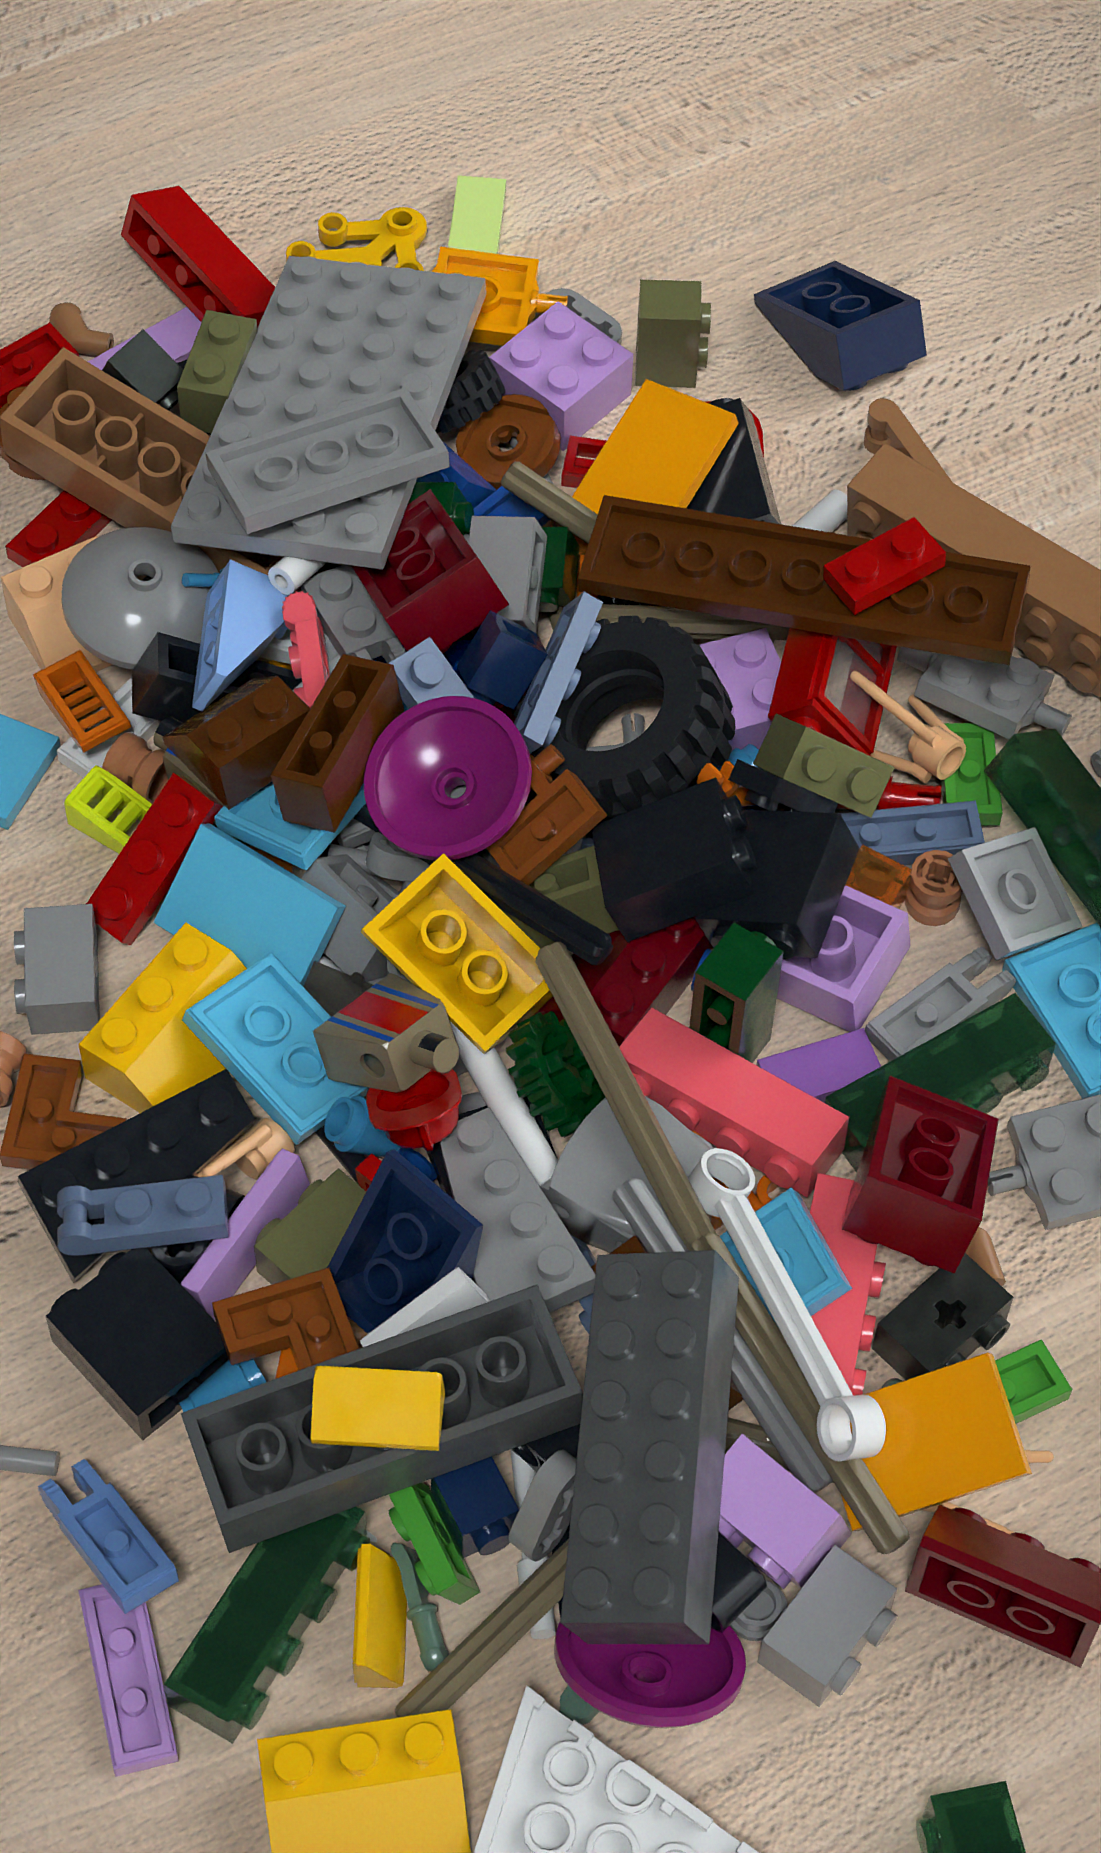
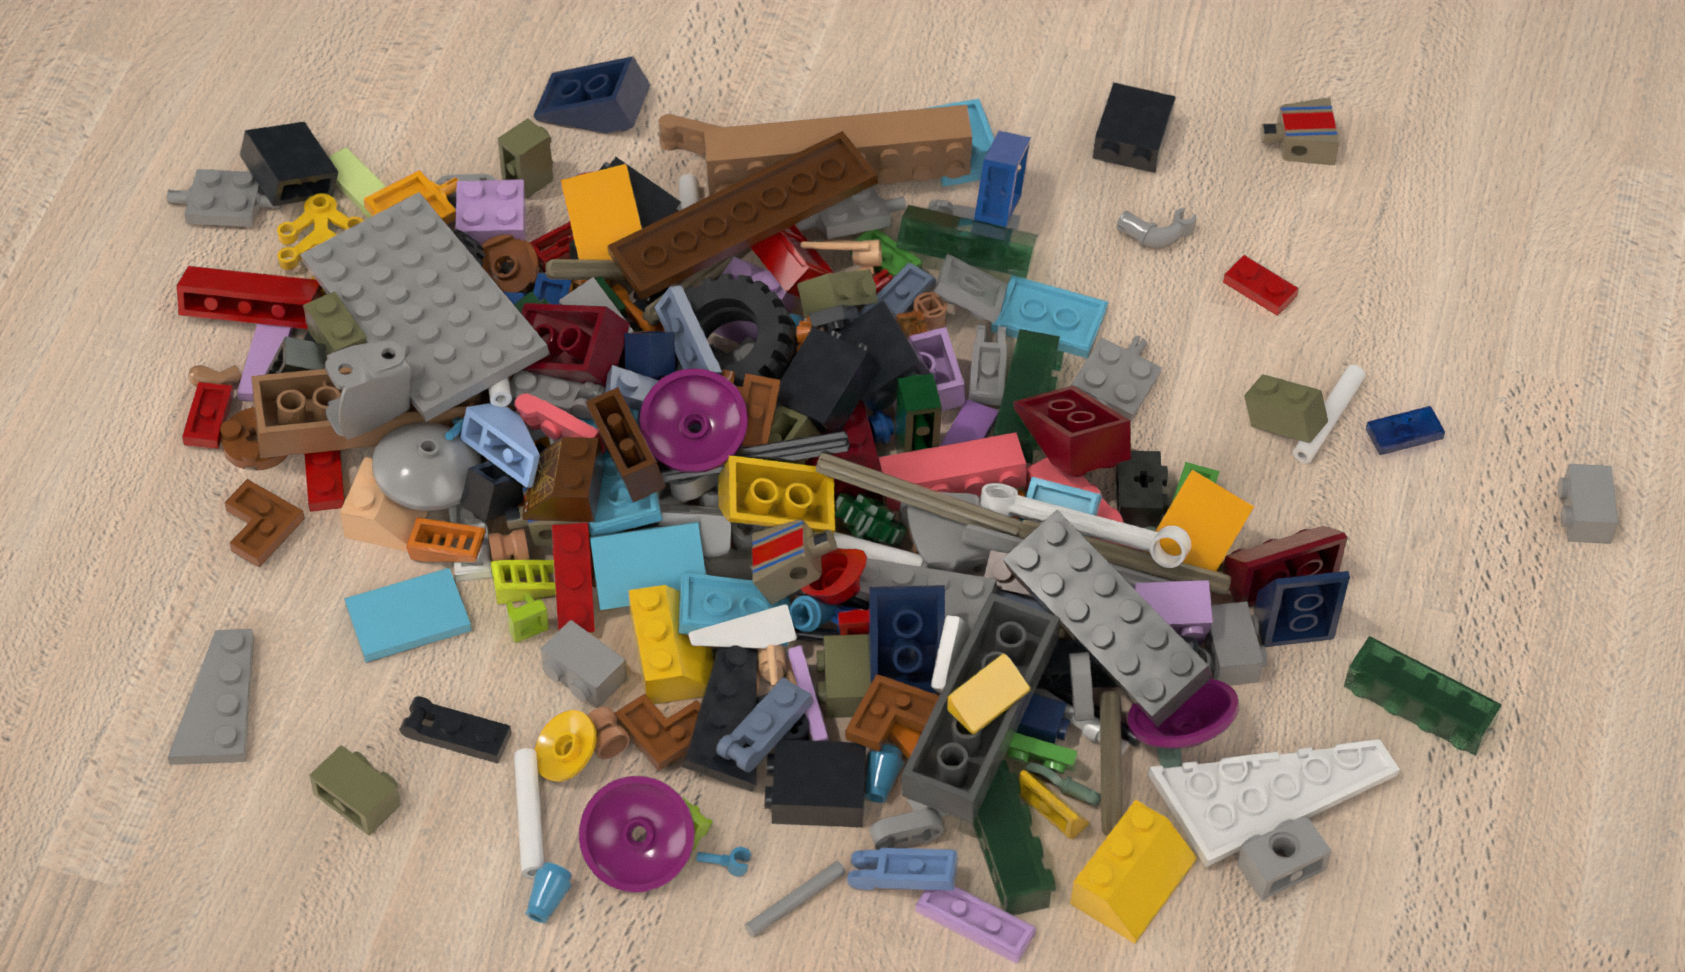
camera: 45 degrees left, 5 degrees down
light grey plate [205,387,450,534] -> none
red plate [823,517,946,615] -> none
none -> light grey plate [167,169,282,227]
none -> black brick [240,121,339,207]
none -> light grey piece [325,340,411,440]
none -> lime tile [506,594,549,643]
none -> white sticker [688,604,796,648]
none -> light grey beam [869,809,944,850]
none -> dark blue slope [1253,571,1350,647]

